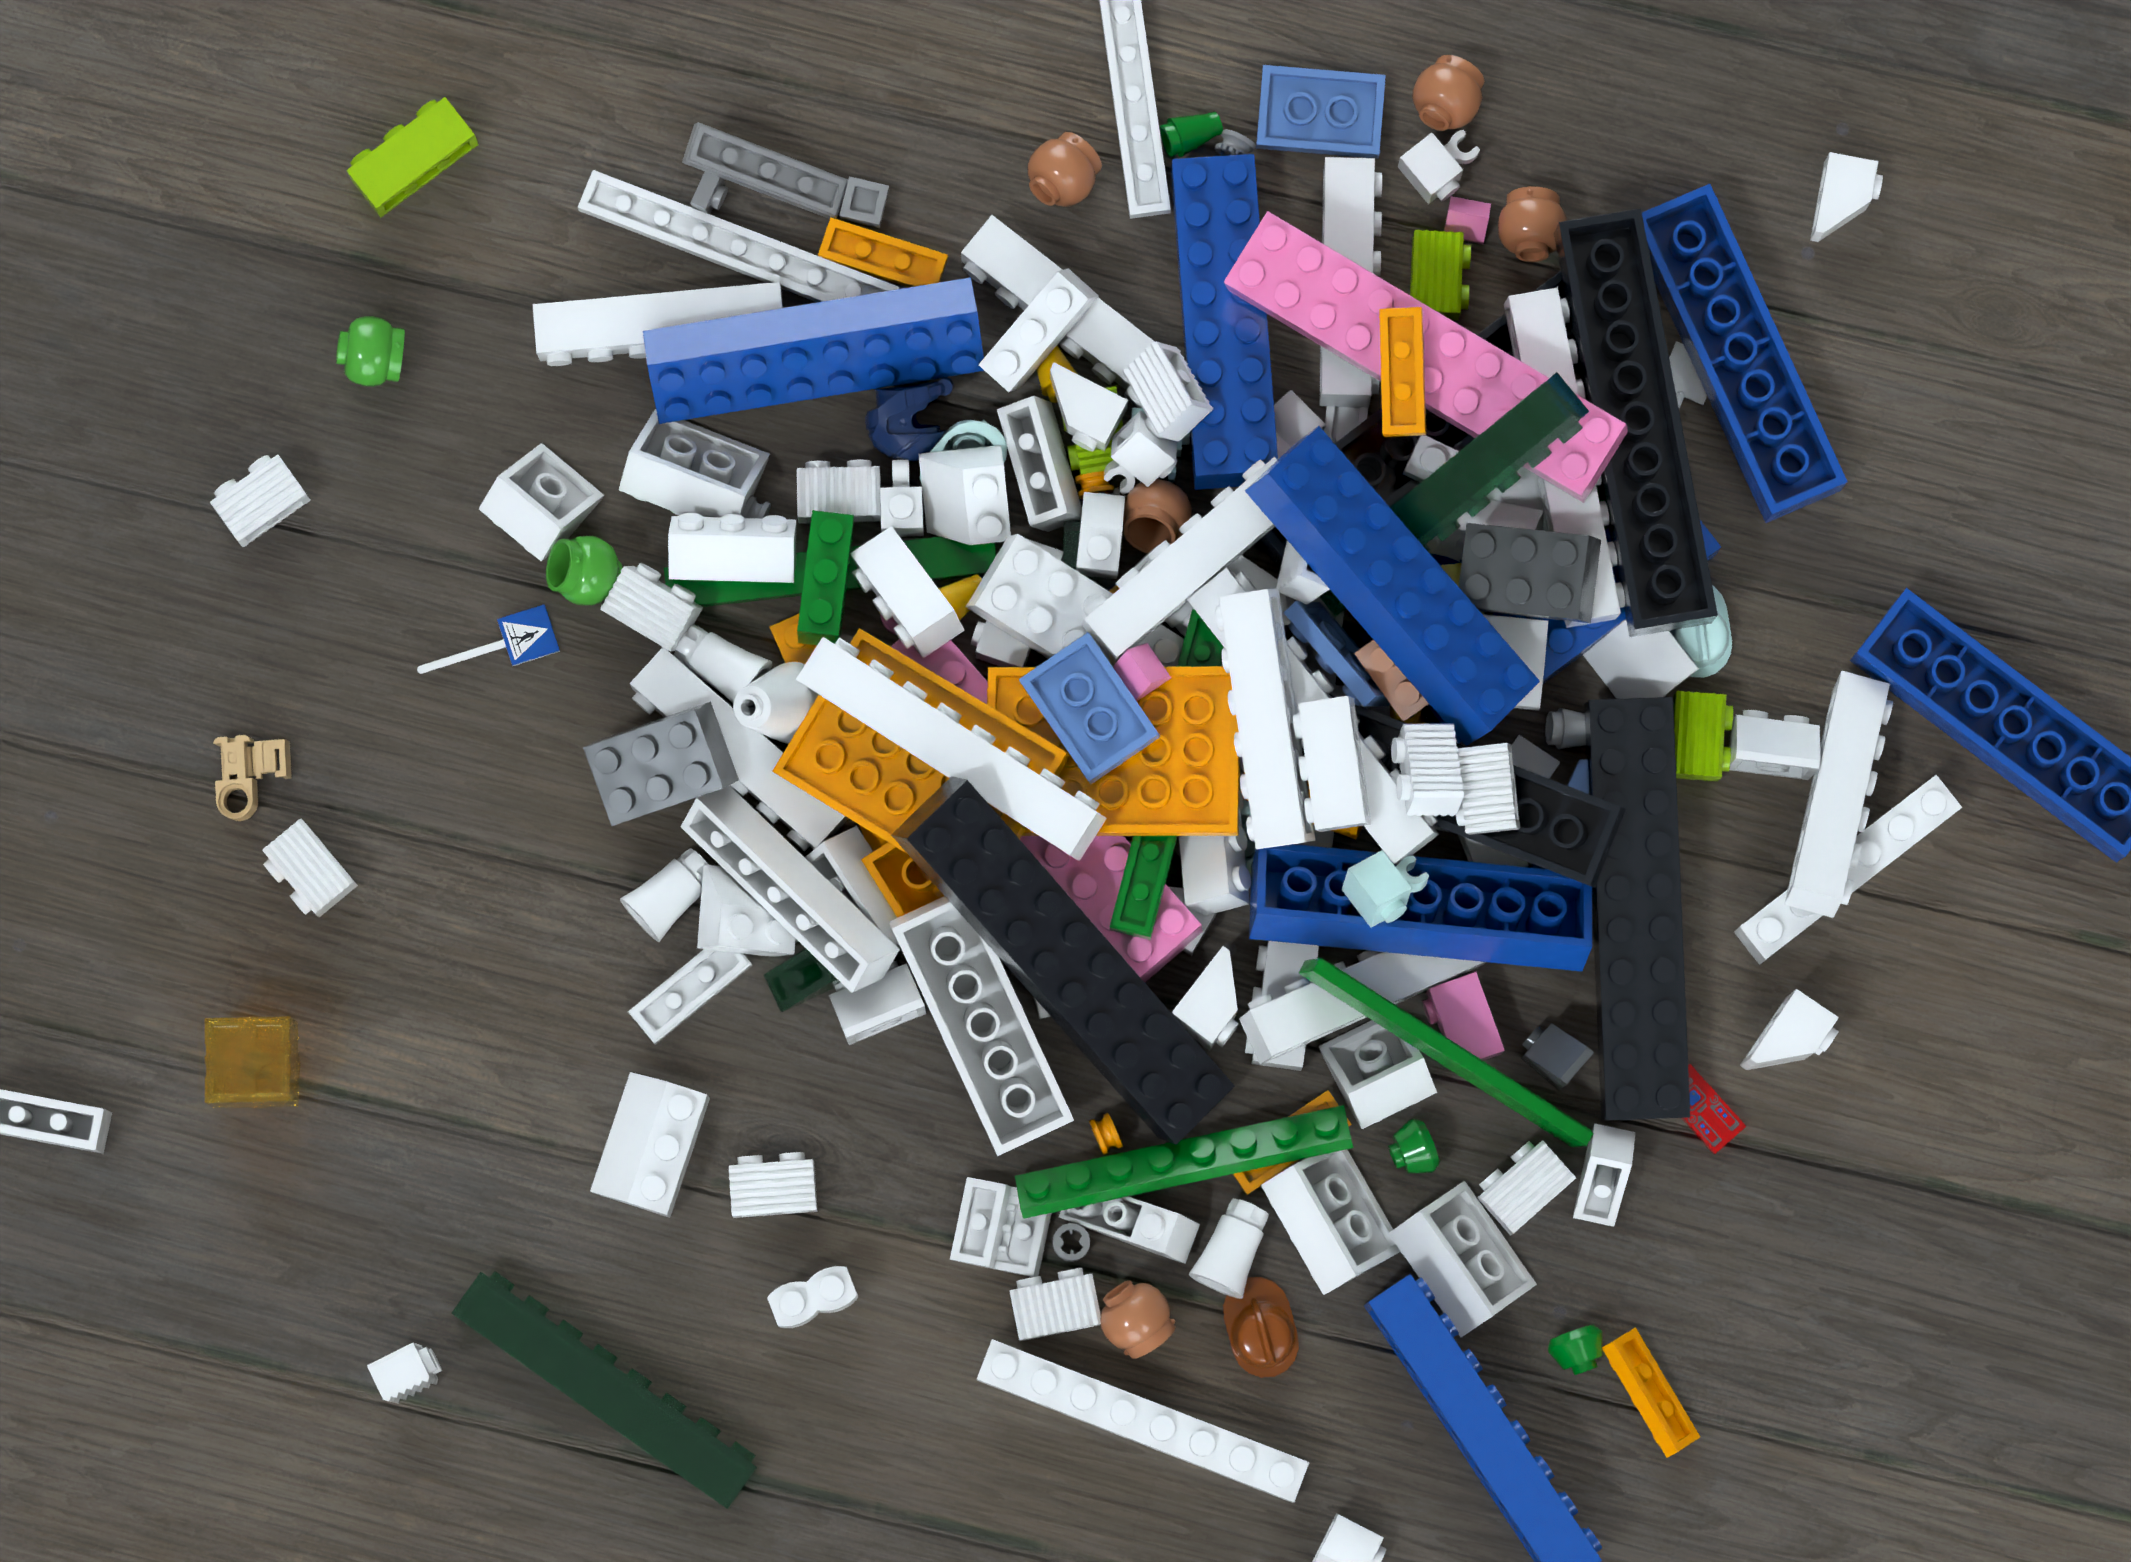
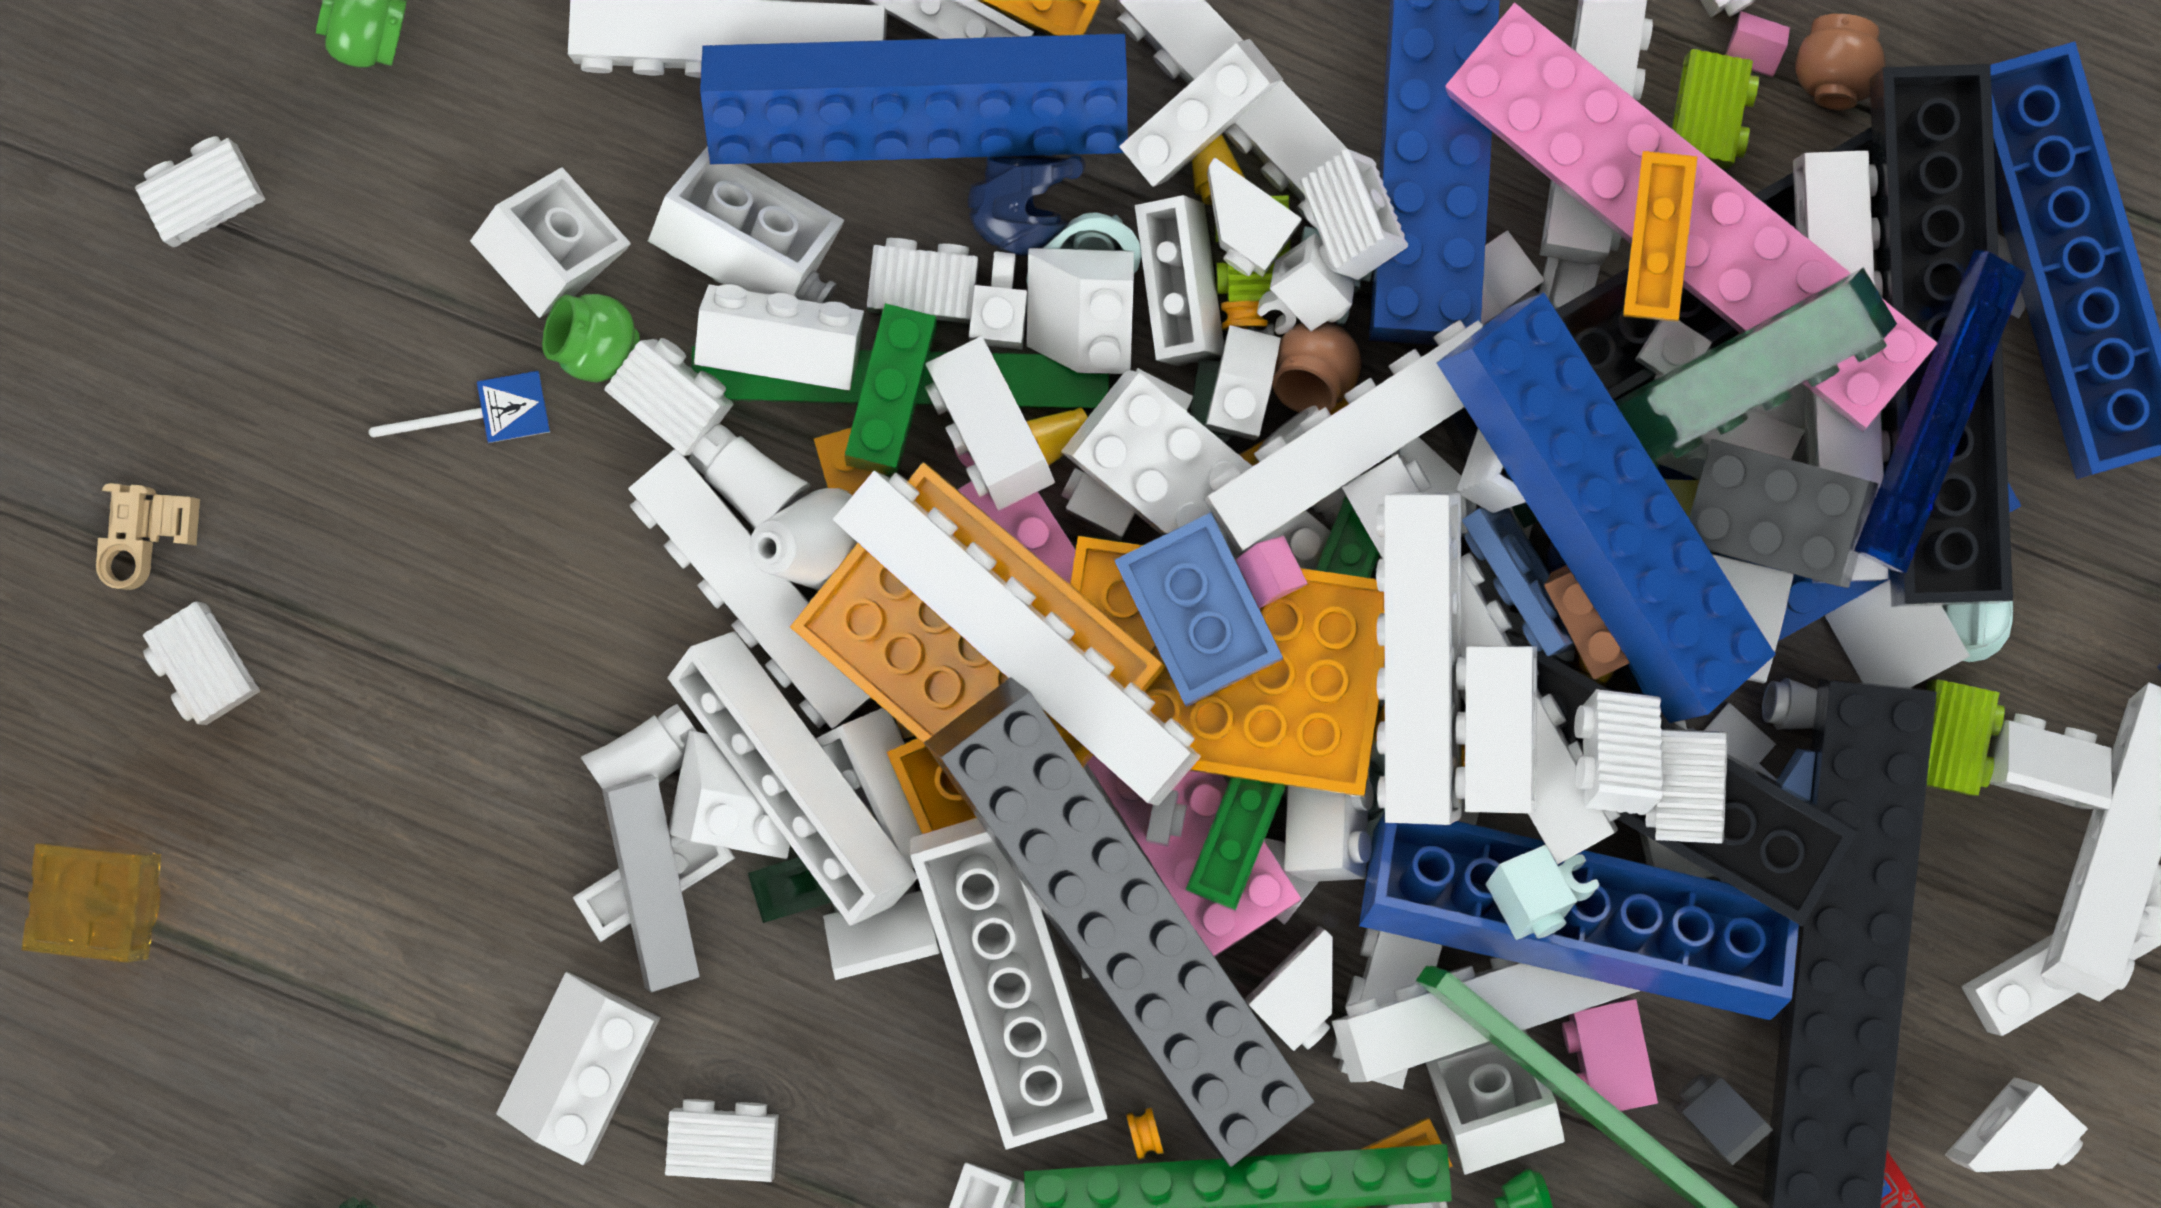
camera: 10 degrees right, 5 degrees up
brick [583,701,739,826] -> none
none -> light grey tile [602,775,700,992]
none -> light grey plate [1146,790,1187,847]
none -> clear blue plate [1854,250,2027,573]

